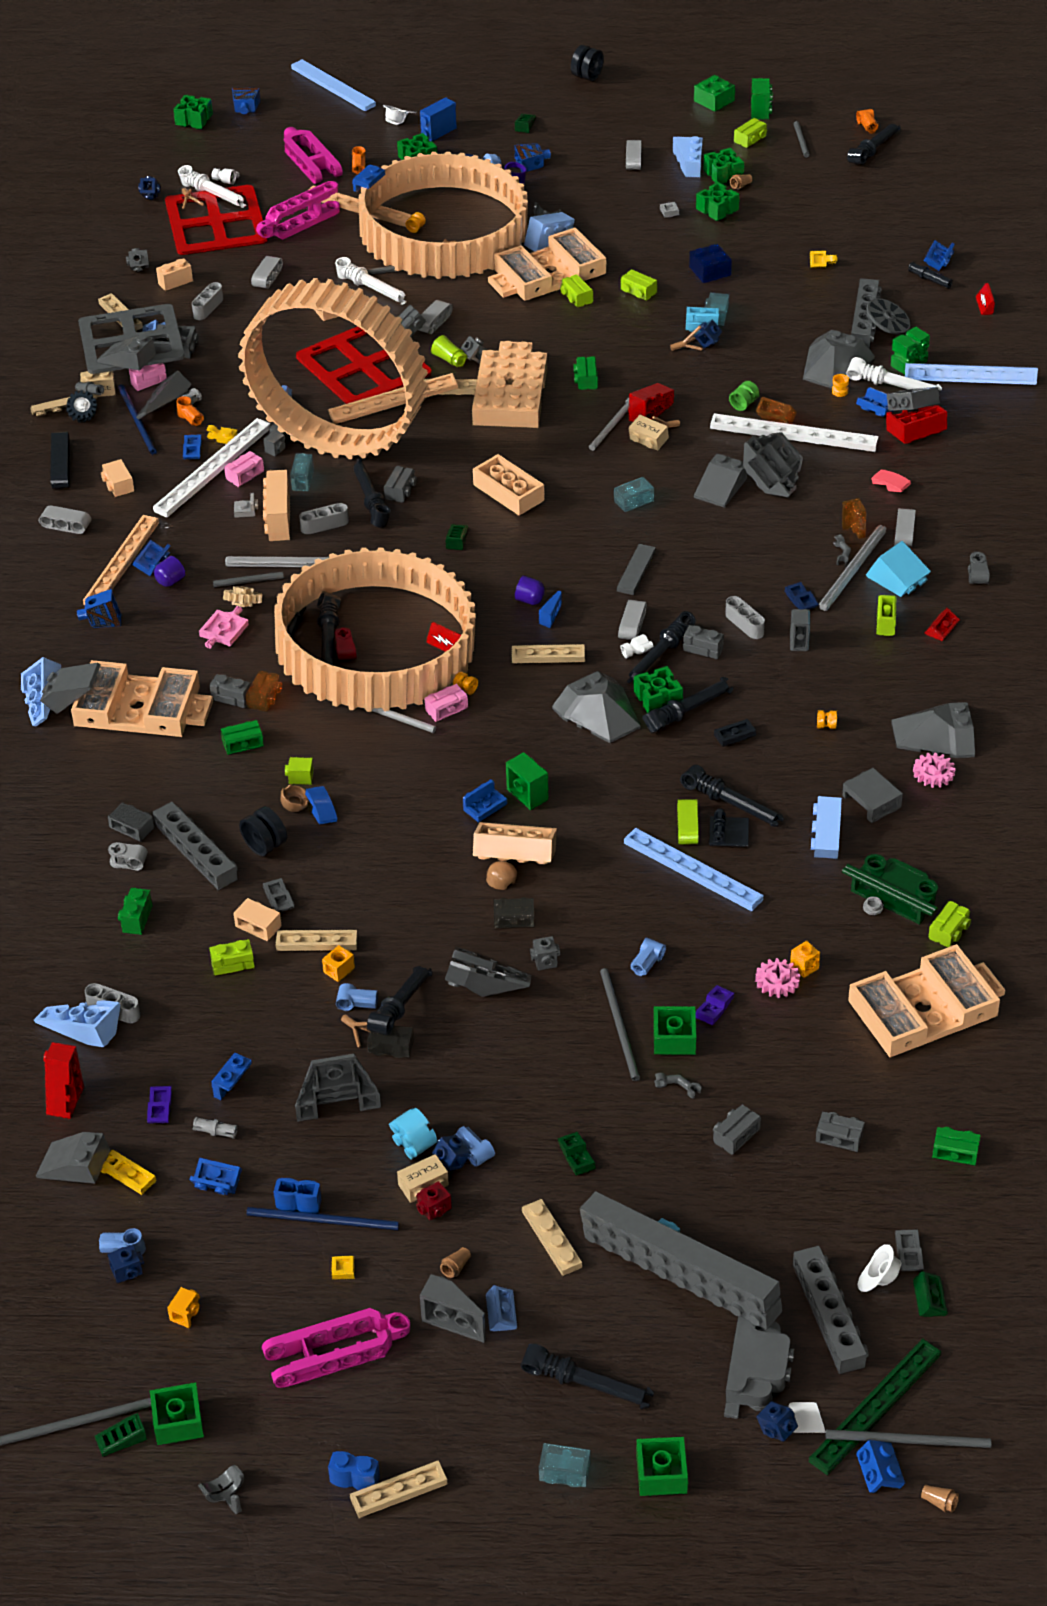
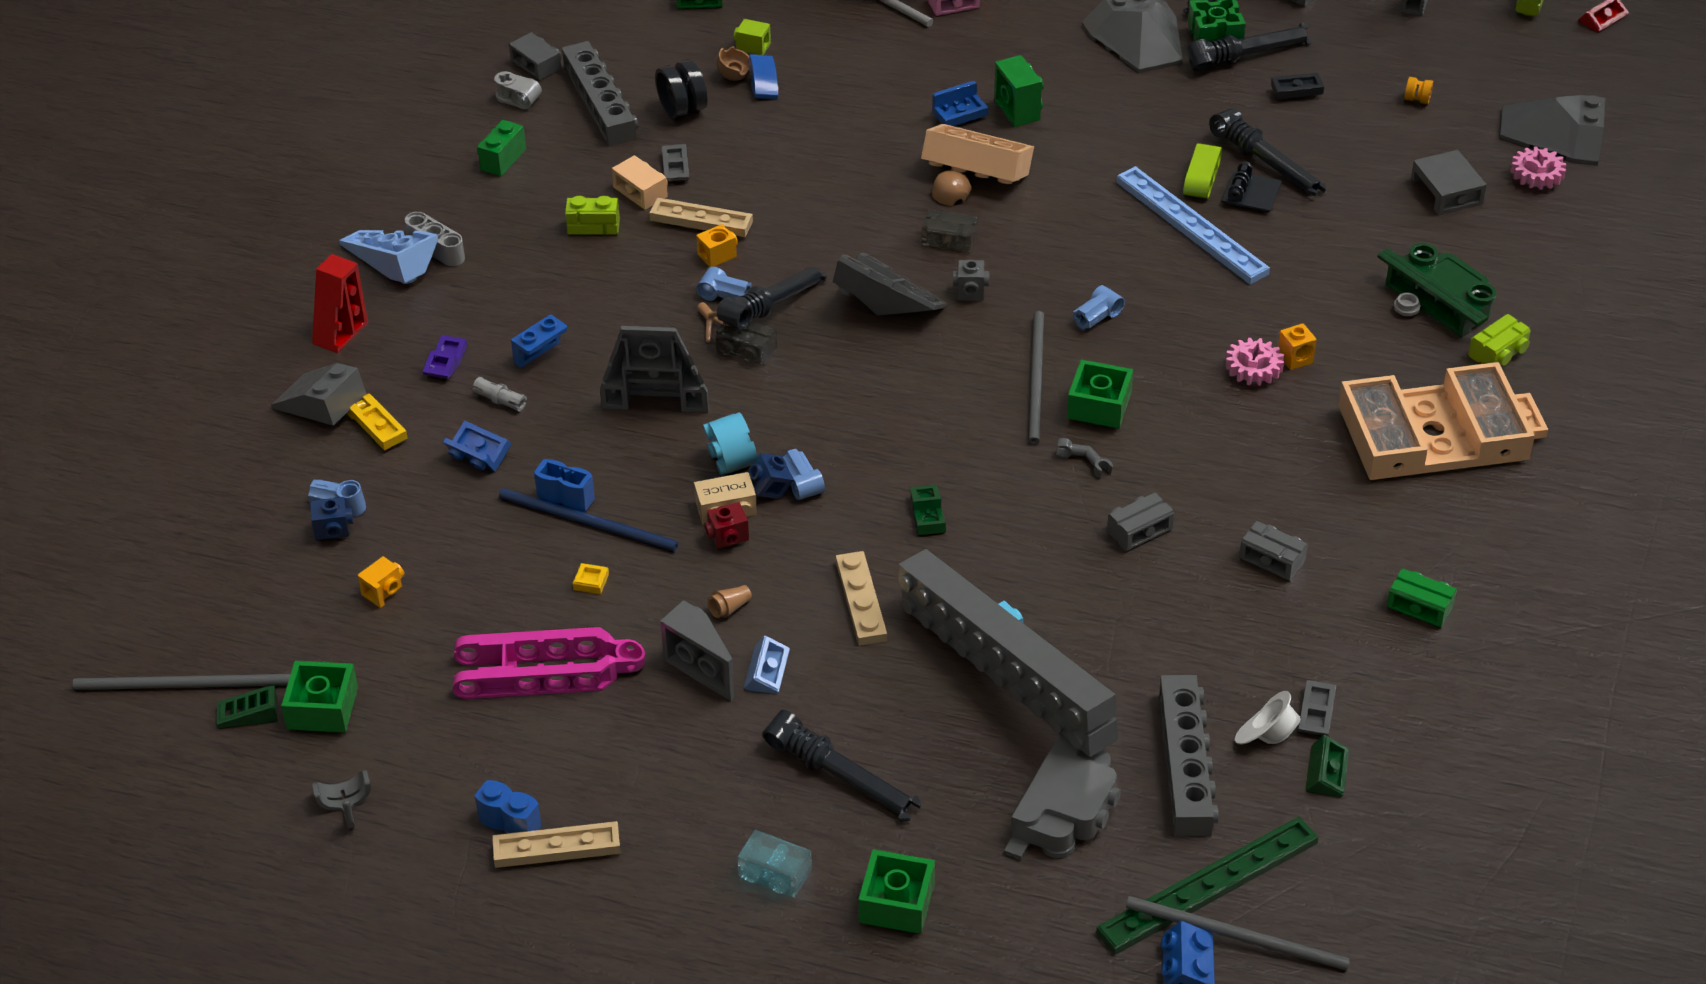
camera: 15 degrees right, 0 degrees up
dark purple slope [696,985,735,1025] -> none
dark blue brick [756,1402,798,1442] -> none
white sticker [789,1402,826,1433] -> none
light blue wedge [811,796,842,859] -> none

